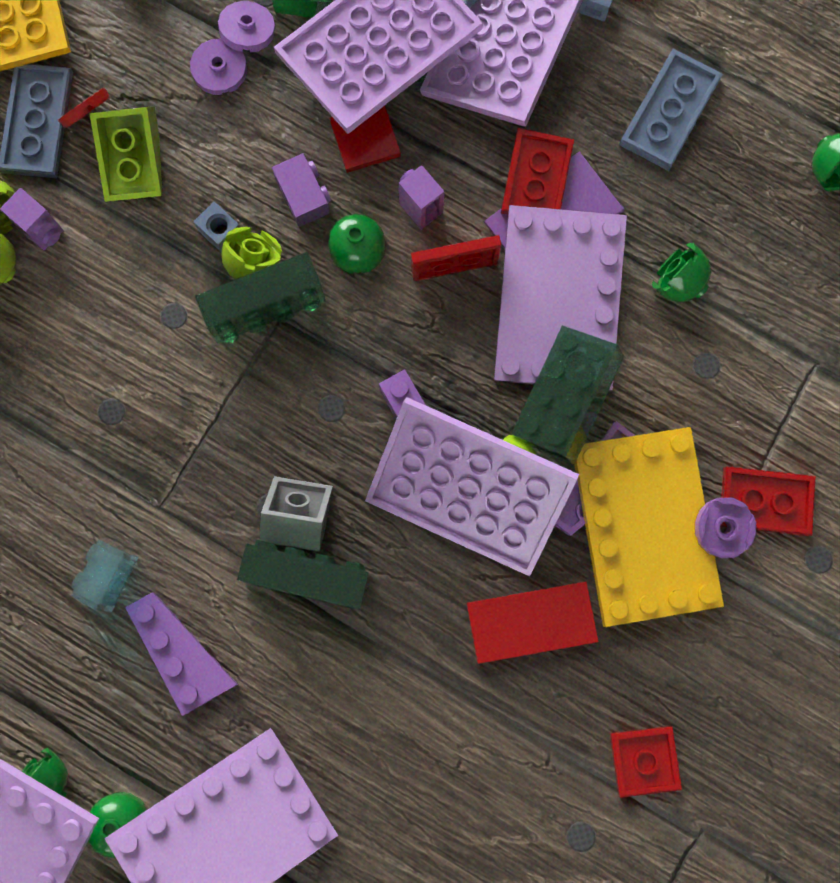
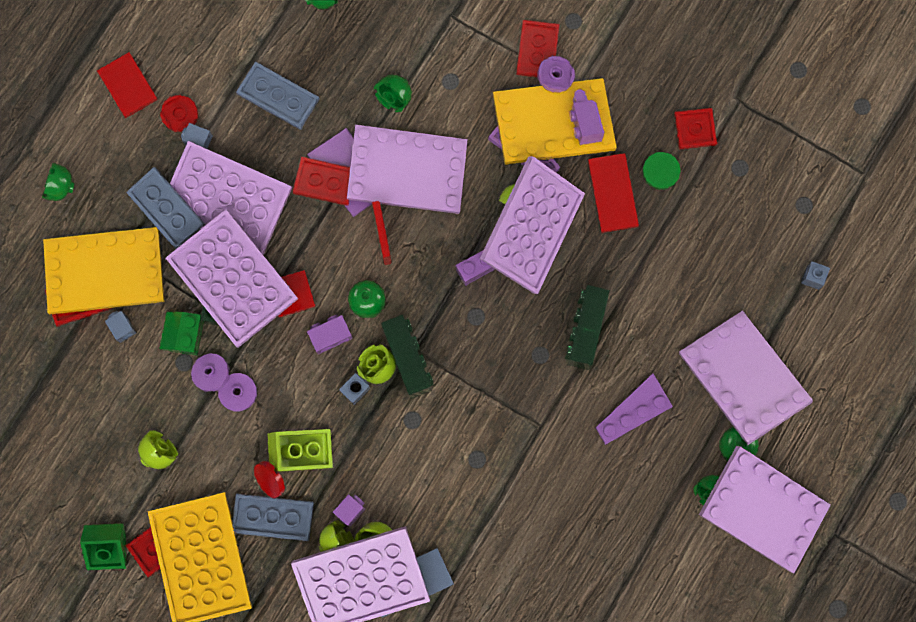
camera: 90 degrees left, 0 degrees up
clear light blue slope [71,540,139,612] -> none
light grey slope [260,476,333,551] -> none
medium lavender brick [399,165,444,230] -> none
clear green brick [511,325,624,465] -> none
none -> medium lavender hinge [569,89,604,145]
none -> green tile [642,152,681,190]

